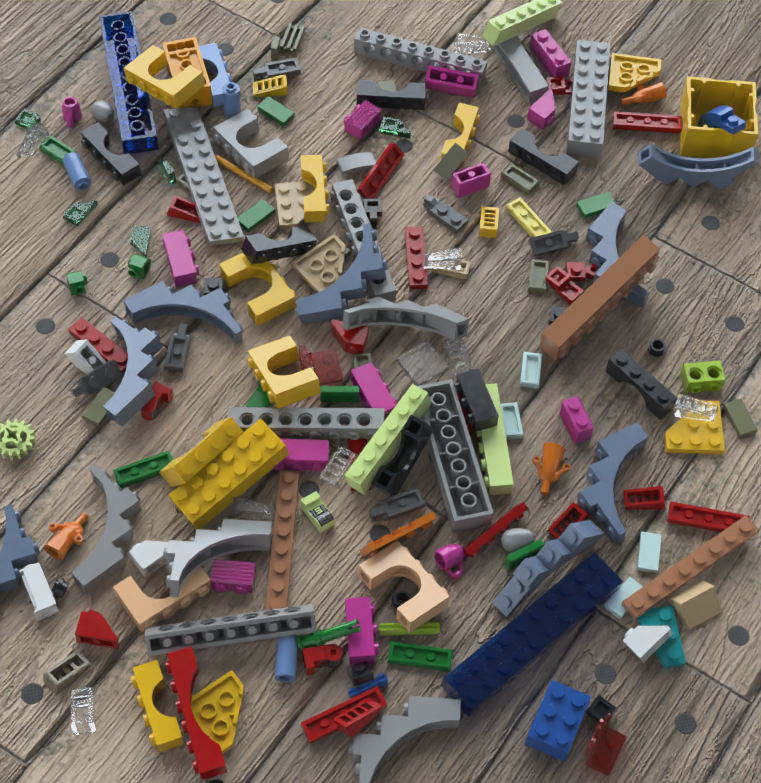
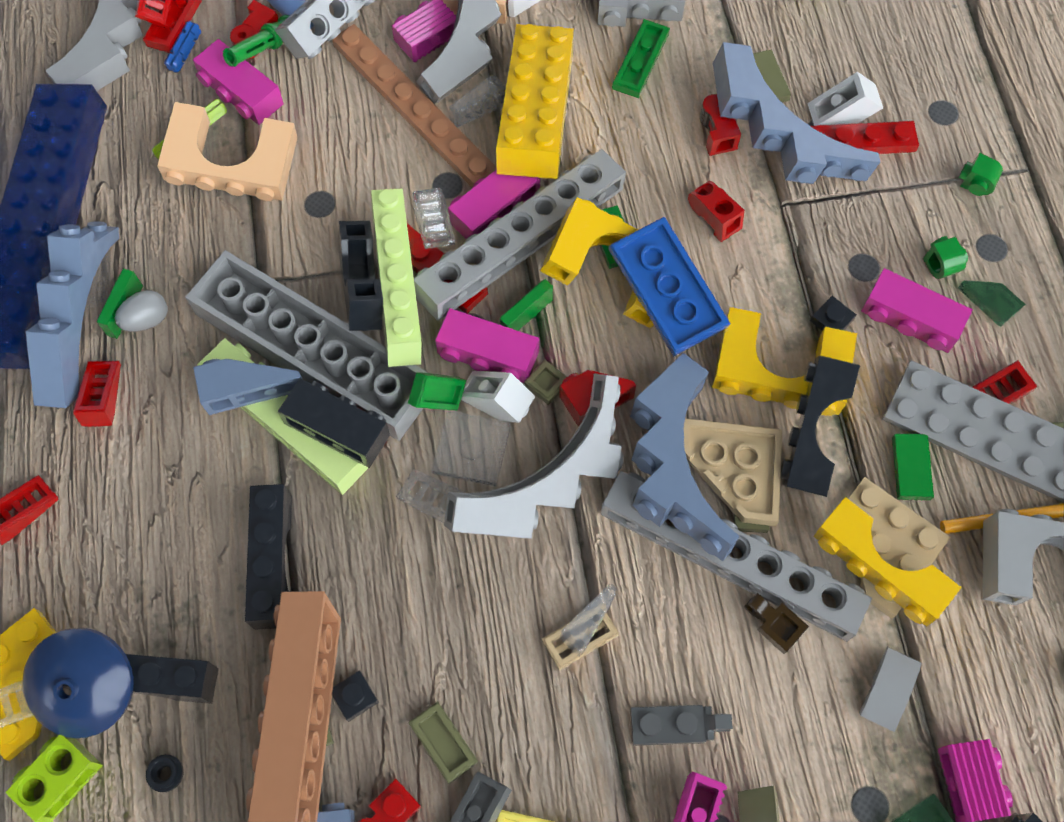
camera: 140 degrees right, 10 degrees up
dark grey hinge [70,359,123,397] -> none
sand blue arch [123,281,244,344] -> none
yellow arch [159,417,243,487] -> none
dark grey hinge [164,323,191,373] -> none
clear red bracket [298,343,343,386] -> none
yellowish green leg [301,491,335,533] -> none
black plate [346,662,374,686] -> none
red plate [357,142,405,199] -> none
orange wing [360,511,437,558] -> none
dark grey hinge [369,488,425,522] -> none
green tile [388,641,453,672] -> none
black plate [391,591,412,610] -> none
plate [405,226,428,289] -> none
dark pink piece [434,544,464,580] -> none
red plate [463,502,528,559] -> none
yellow slope [479,206,499,238] -> none
light aqua tile [500,402,524,440] -> none
light aqua tile [520,352,542,389] -> none
orange piece [532,442,571,495] -> none
red slope [545,266,584,305] -> none
dark pink brick [559,396,594,444] -> none
sand blue arch [577,422,648,544] -> none
none -> dark blue dish [22,628,134,738]
none -> sand blue slope [193,359,303,415]
none -> black arch [245,484,292,630]
none -> green tile [408,372,467,411]
none -> white slope [461,371,535,423]
none -> blue tile [609,216,731,357]
none -> red leg [688,181,745,242]

